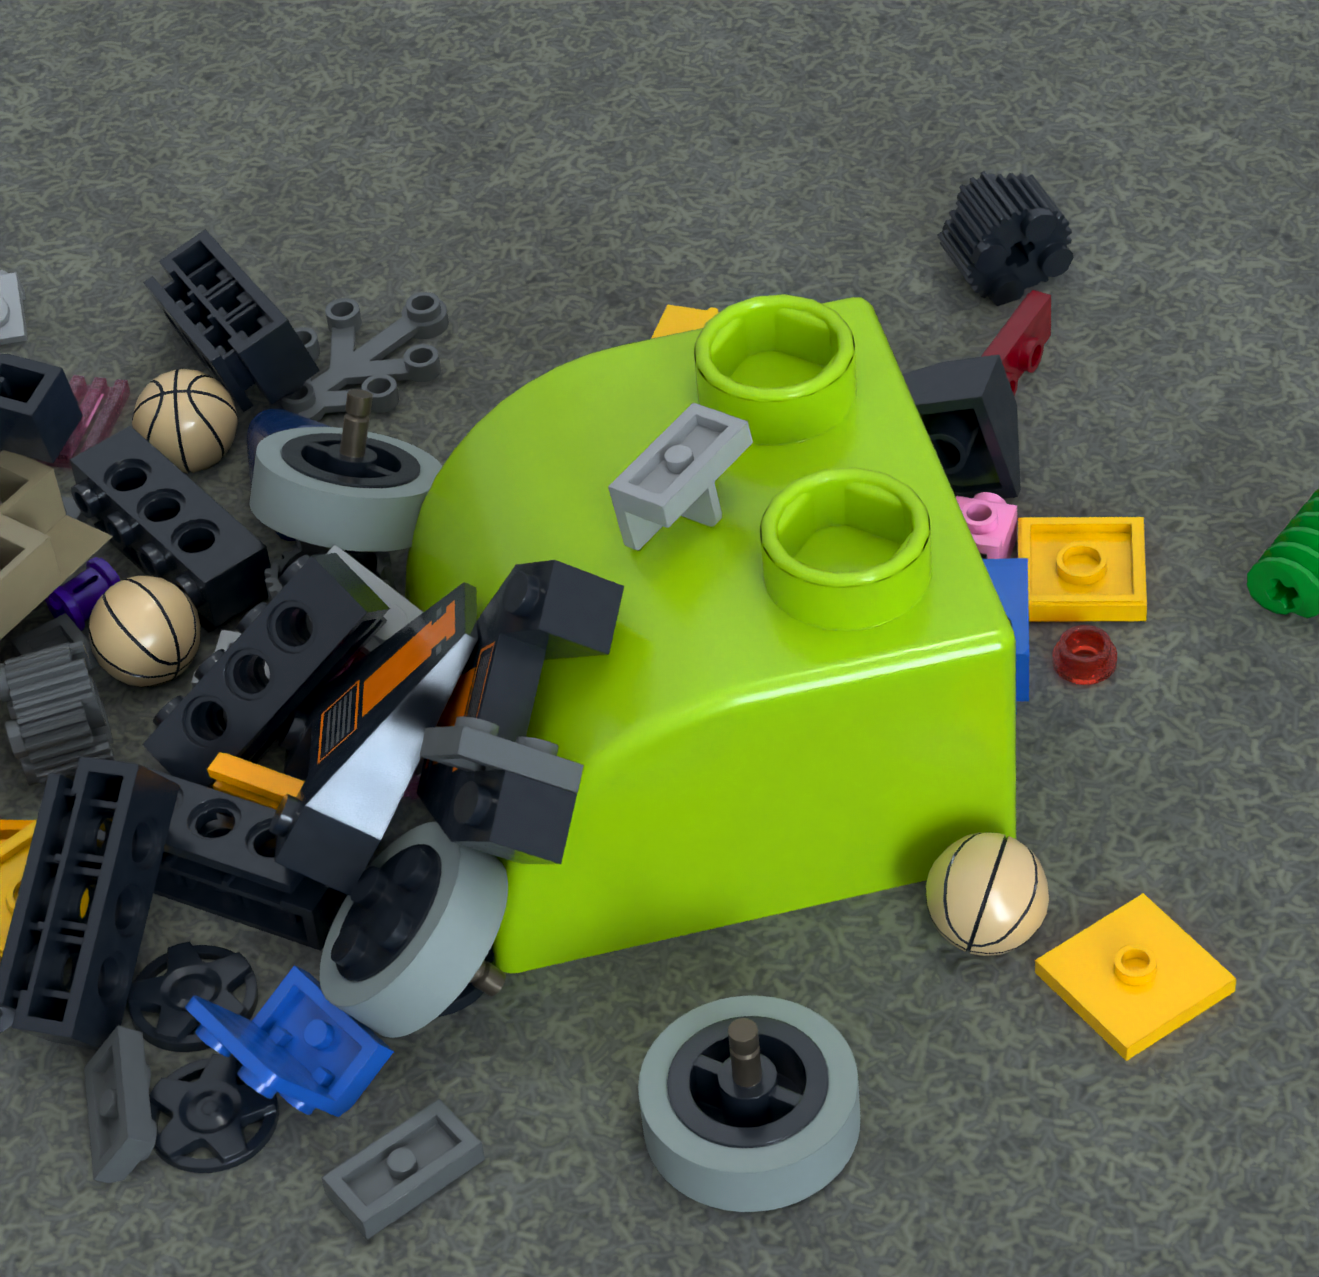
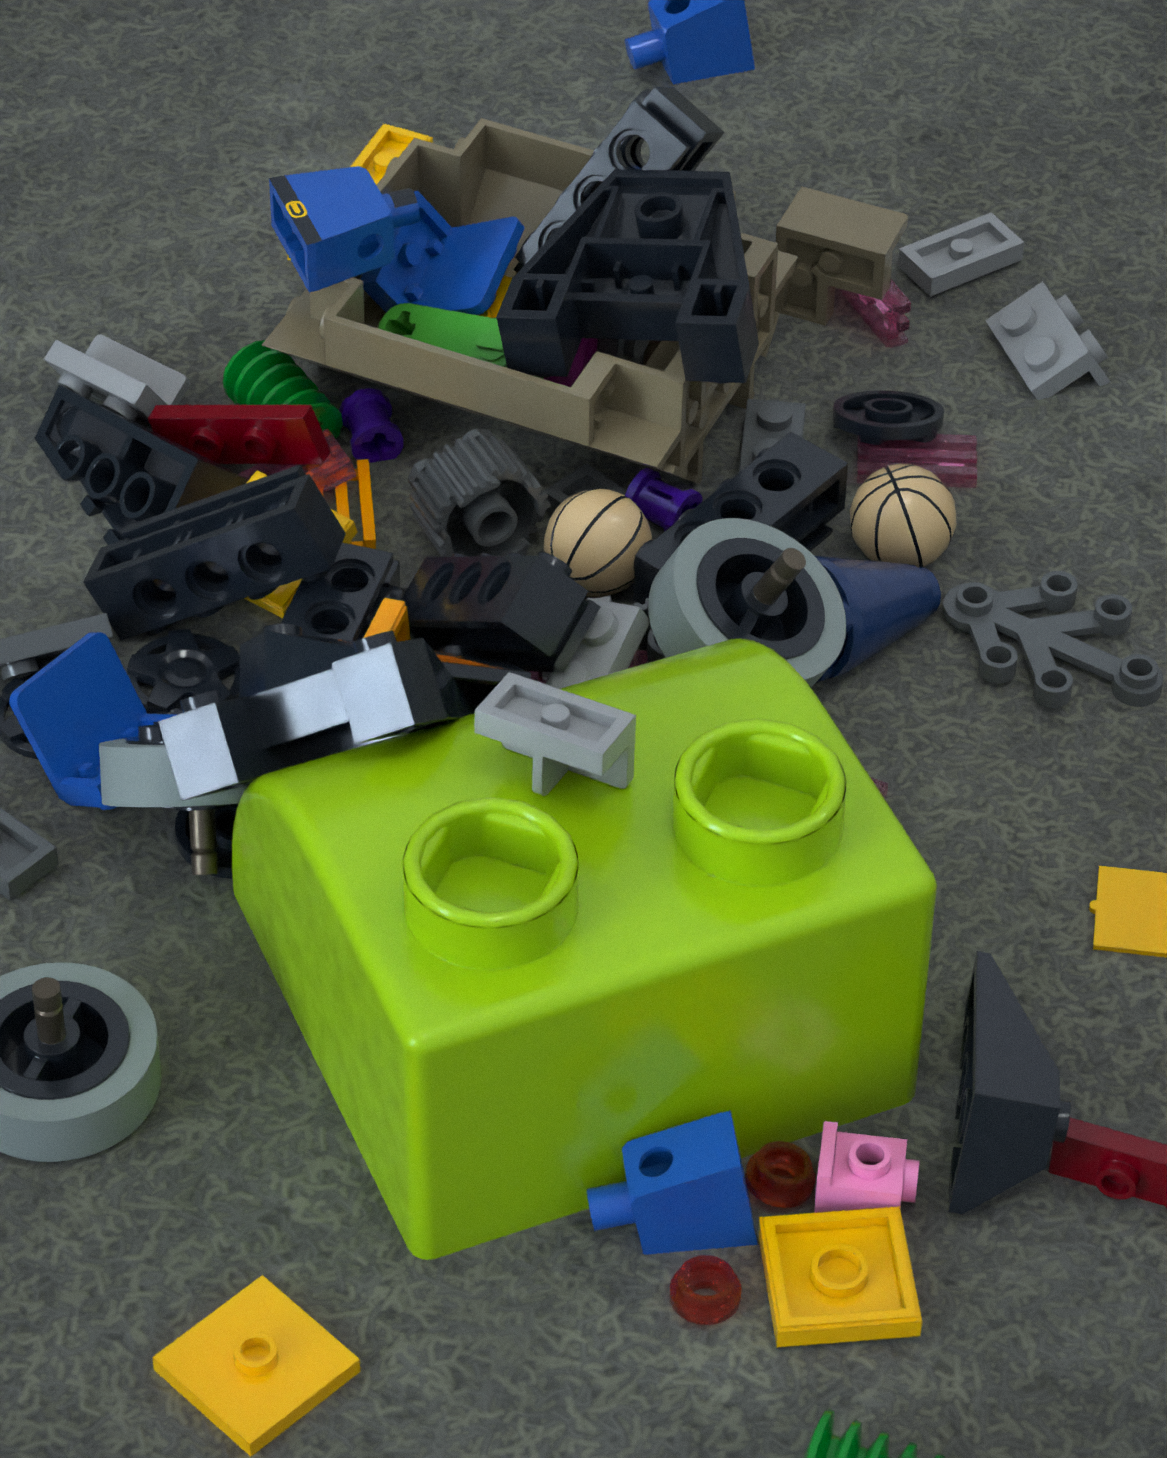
camera: 75 degrees right, 0 degrees up
black brick [143,229,320,412] -> none
dark grey plate [419,716,584,793] -> none
tan piece [926,833,1049,956] -> none

